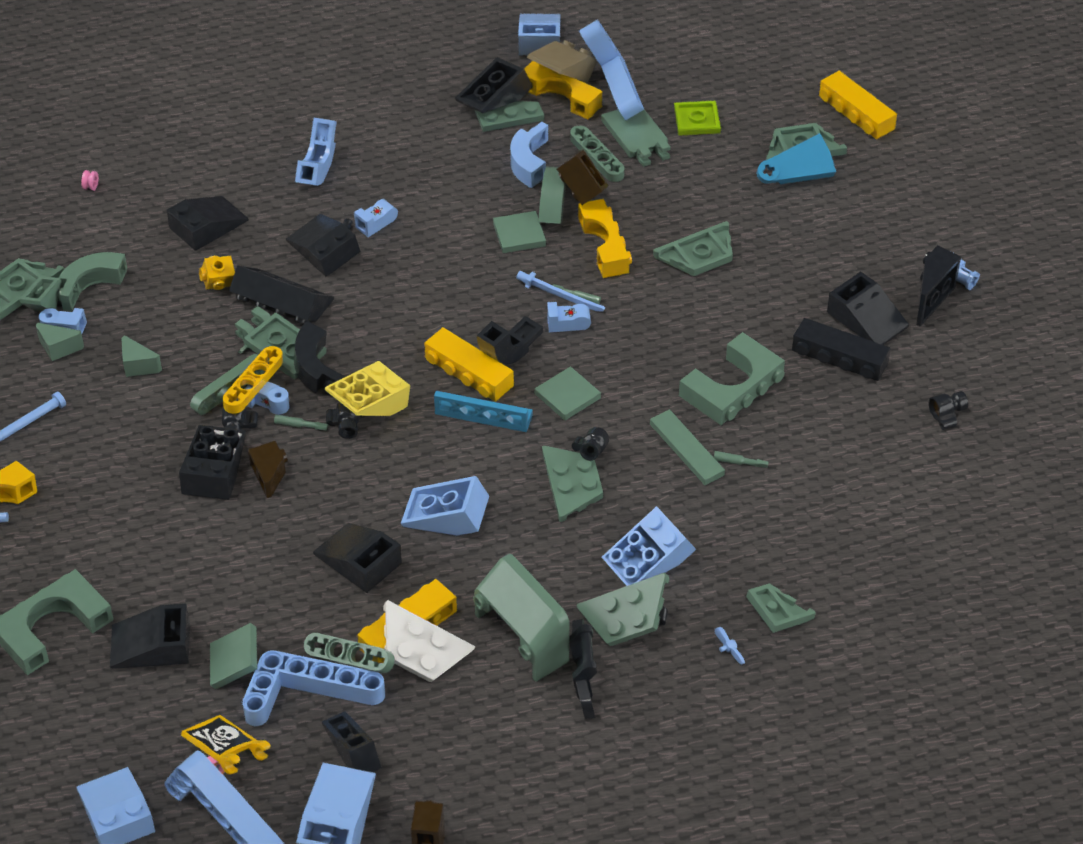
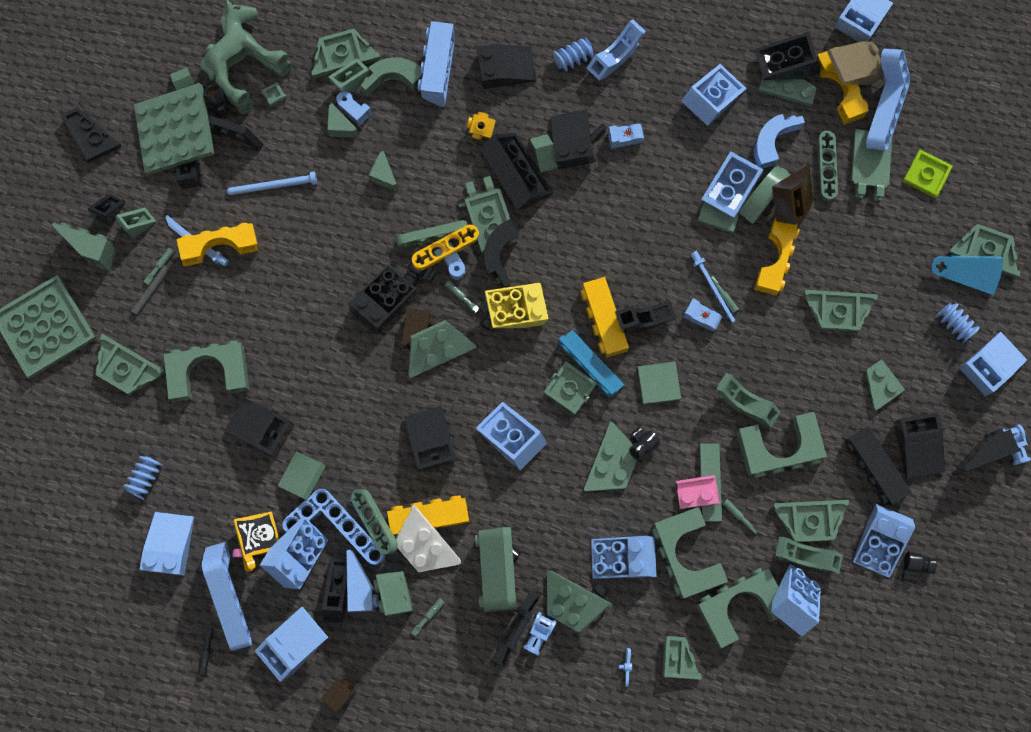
camera: 30 degrees right, 30 degrees up
none -> light blue piece [123,456,163,500]
none -> light blue slope [260,517,328,589]
none -> light blue slope [347,550,379,612]
none -> sand green slope [374,571,413,617]
none -> sand green wing [407,320,477,378]
none -> sand green piece [411,598,445,636]
none -> light blue slope [418,21,455,107]
none -> light blue connector [523,612,557,656]
none -> sand green slope [530,134,558,173]
none -> sand green plate [544,362,597,415]
none -> light blue piece [553,36,594,72]
none -> sand green arch [651,507,728,599]
none -> bright pink plate [676,475,720,510]
none -> light blue slope [682,64,747,126]
none -> sand green arch [696,567,779,648]
none -> light blue slope [701,151,763,218]
none -> sand green arch [716,373,781,428]
none -> light blue slope [771,564,821,636]
none -> sand green wing [772,500,849,542]
none -> sand green arch [776,537,843,574]
none -> light blue slope [853,504,915,578]
none -> sand green wing [865,359,905,412]
none -> light blue piece [936,303,979,343]
none -> light blue slope [959,332,1027,396]

